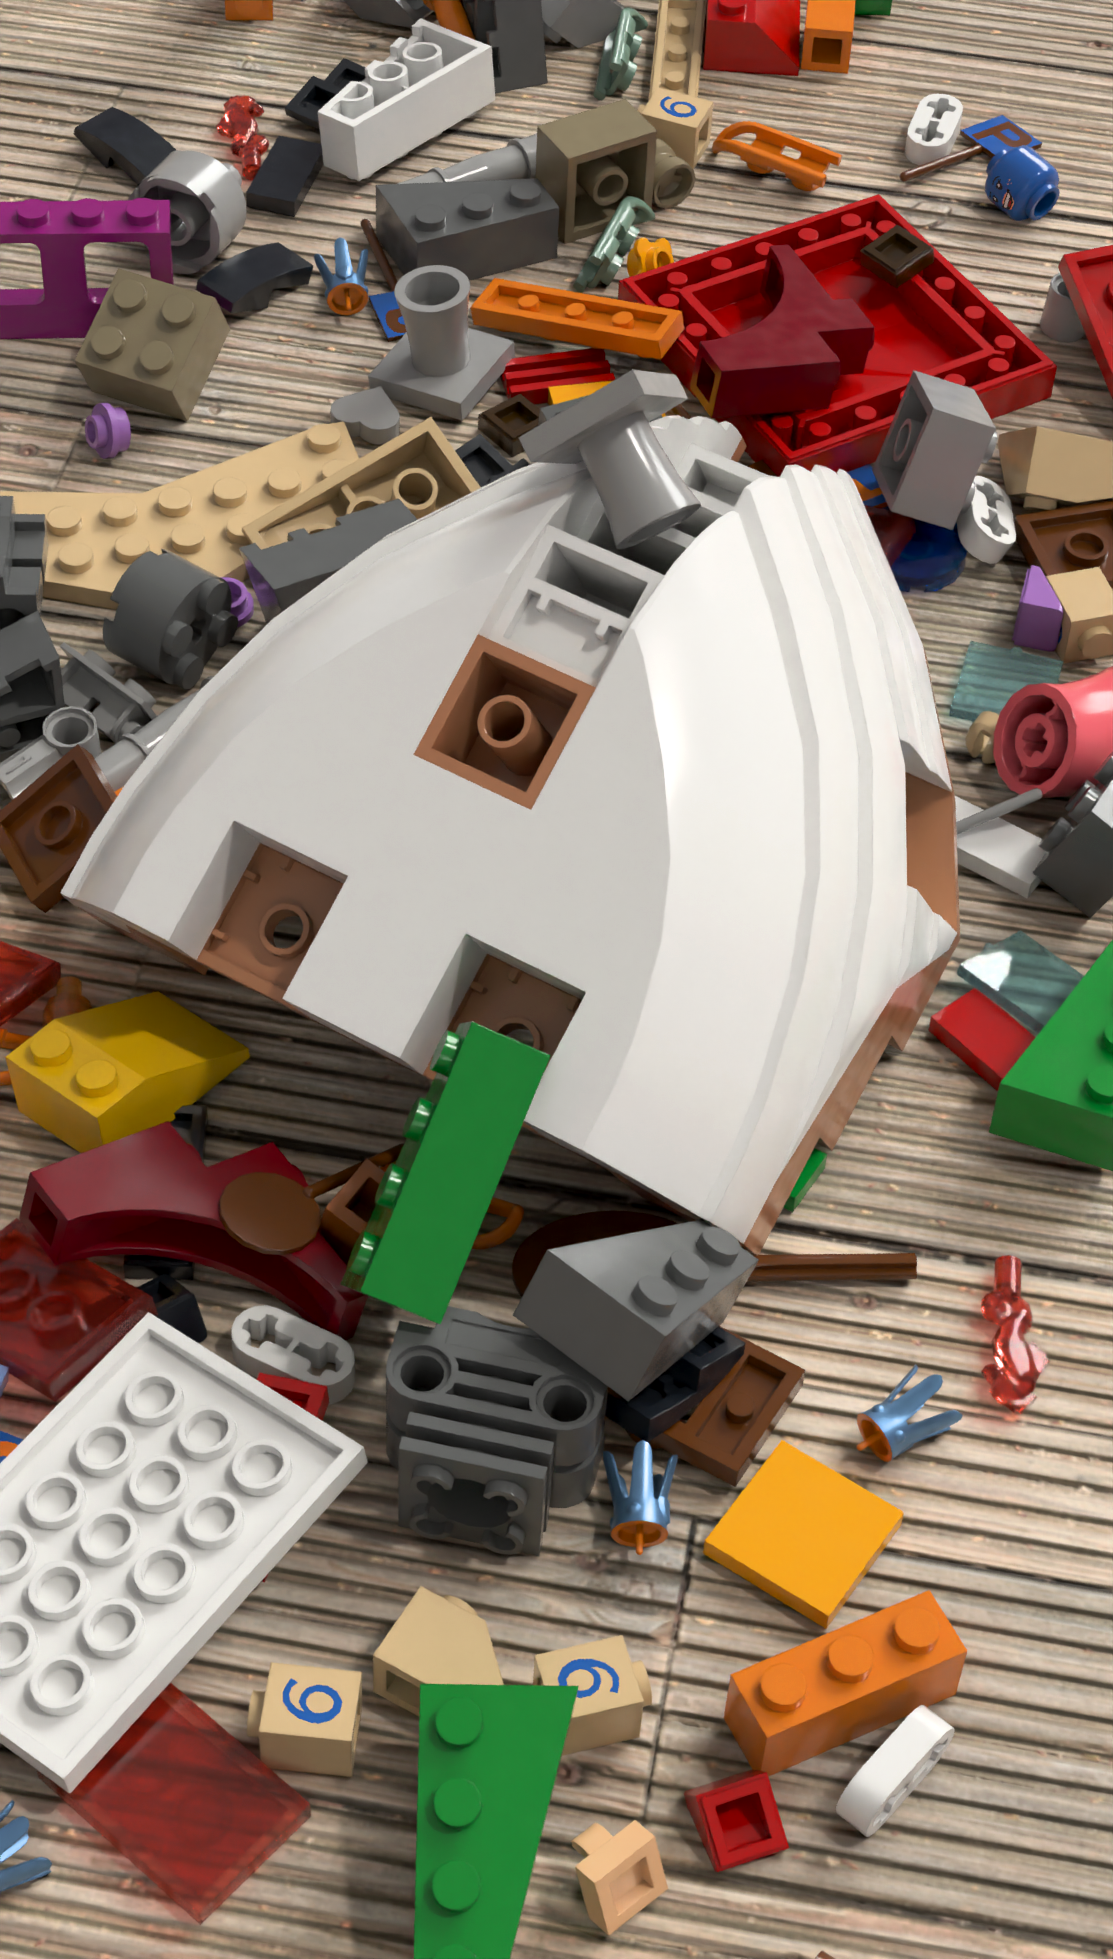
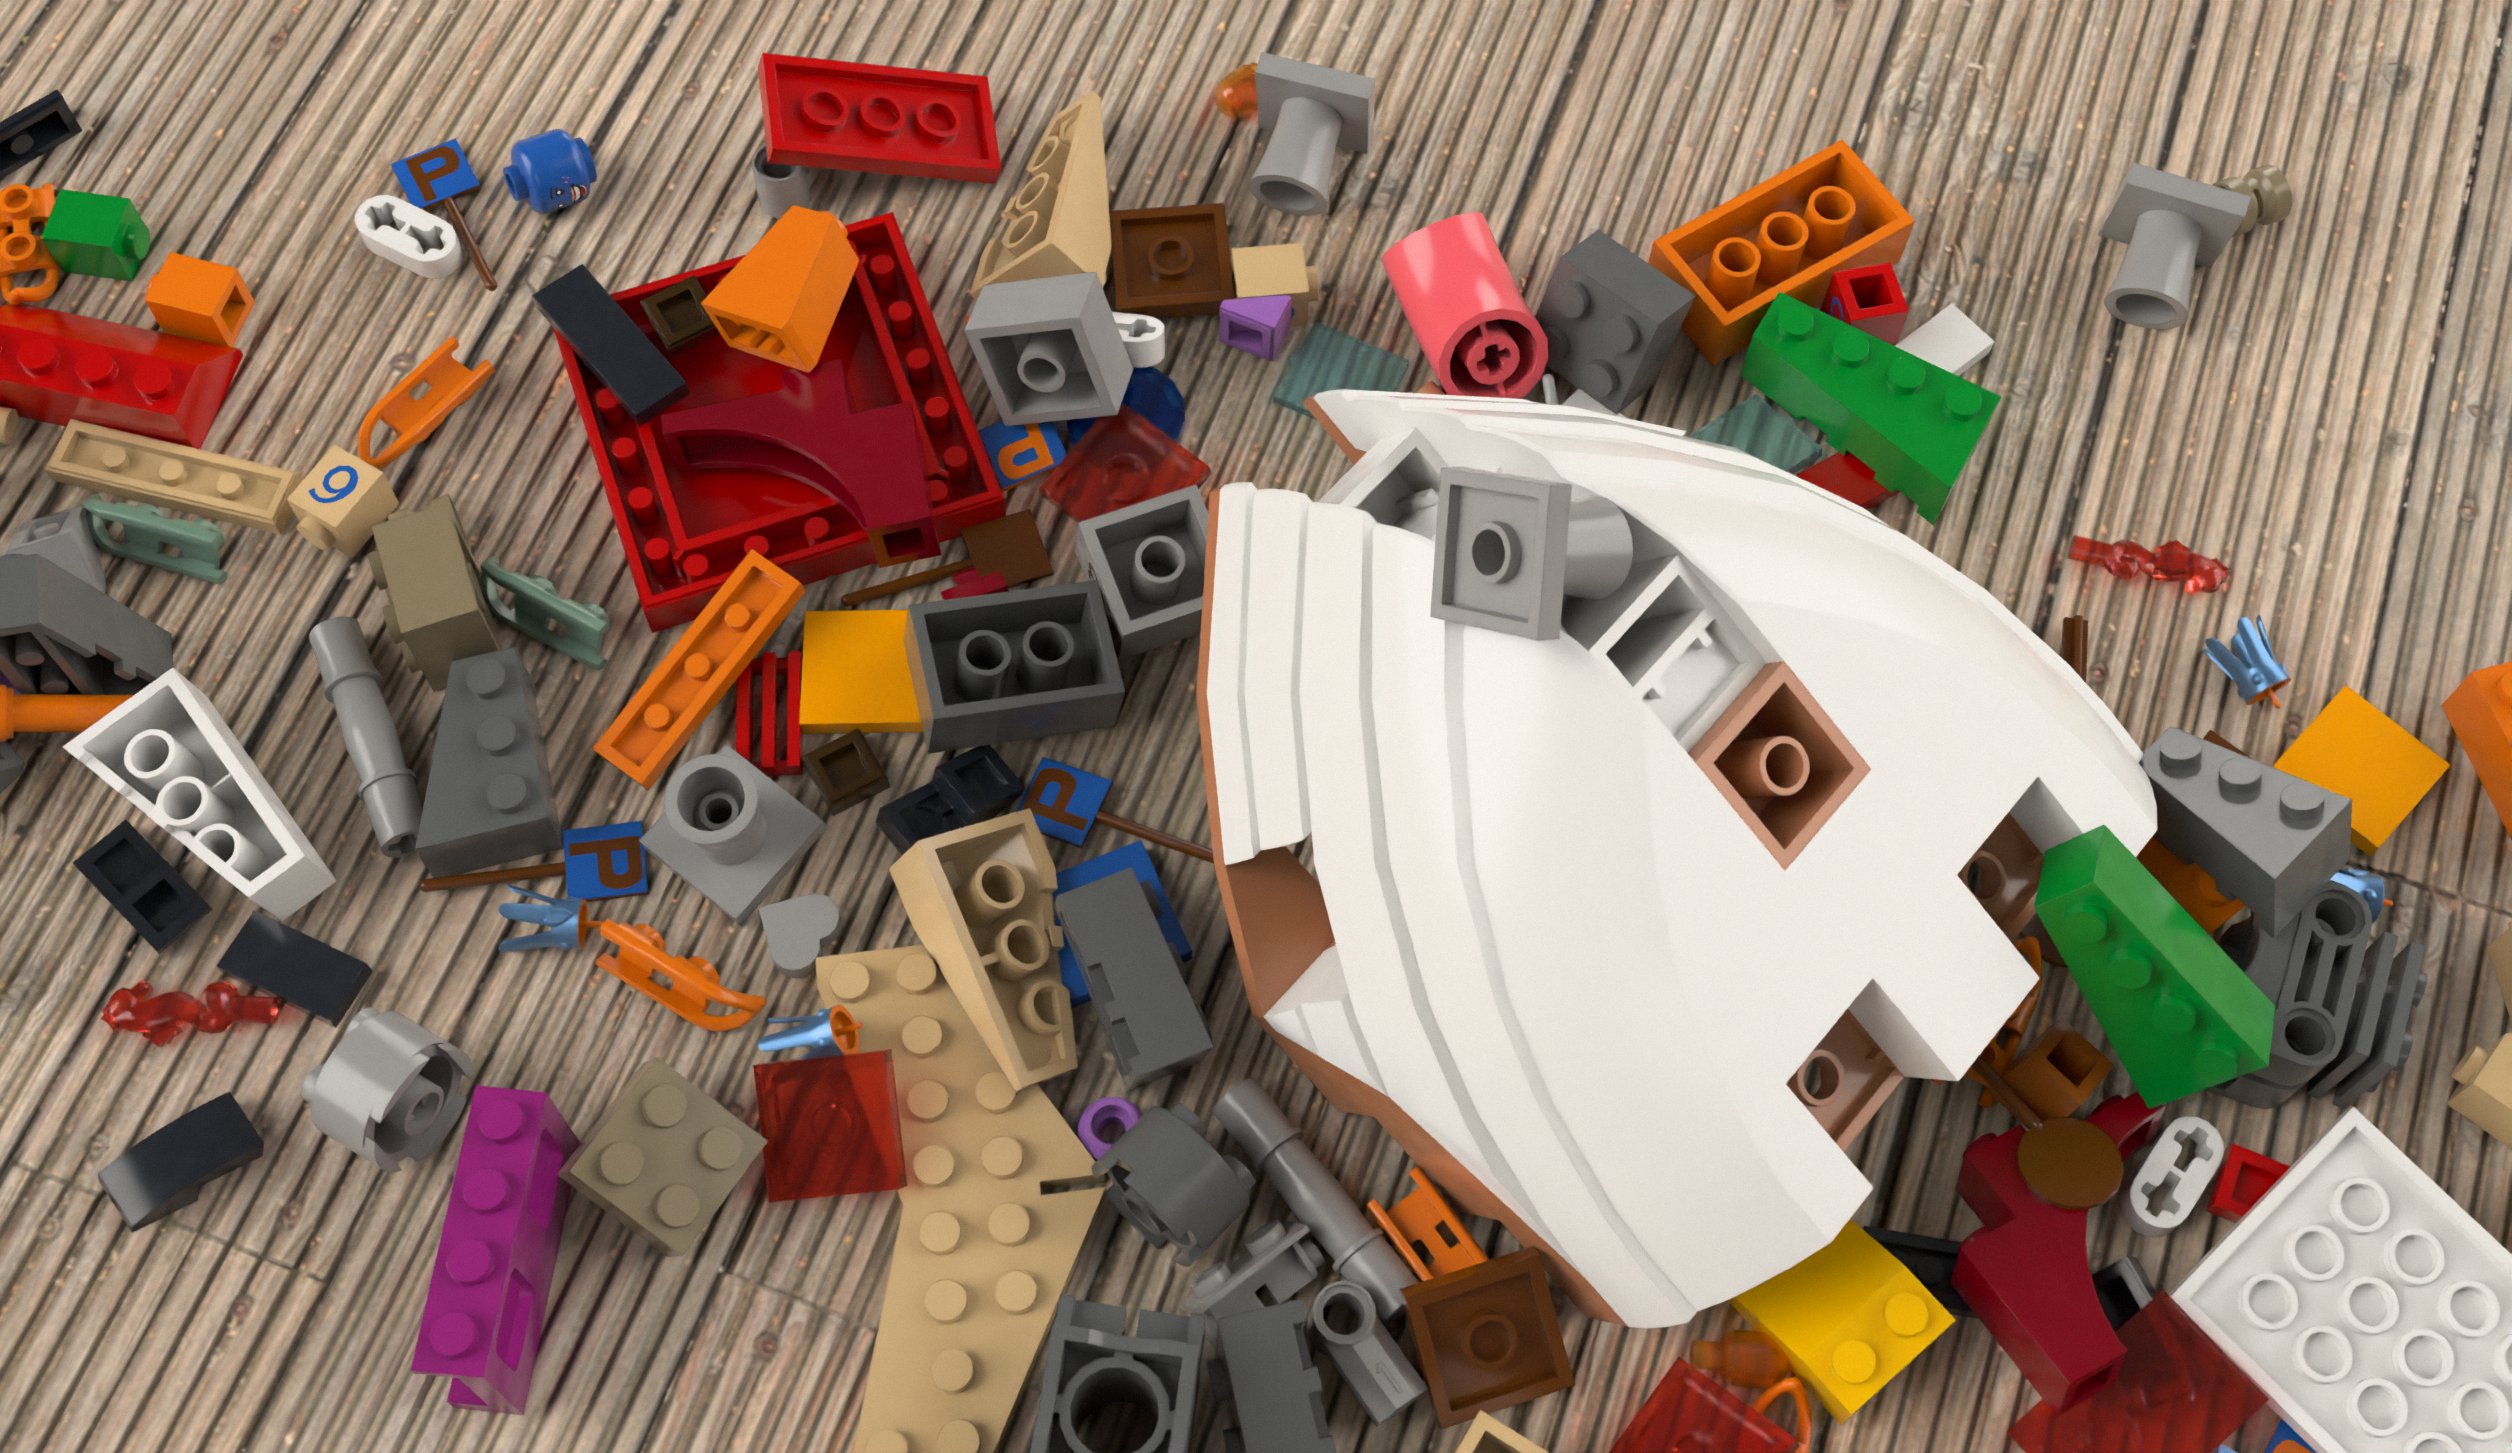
camera: 80 degrees left, 15 degrees up
medium lavender plate [85,403,131,459] -> none
black slope [195,242,314,313] -> none
light orange plate [627,237,674,277] -> none
none -> black tile [532,264,690,427]
none -> orange piece [596,918,766,1031]
none -> orange slope [701,205,859,373]
none -> clear red tile [753,1048,907,1202]
none -> flat silver piece [758,1005,863,1085]

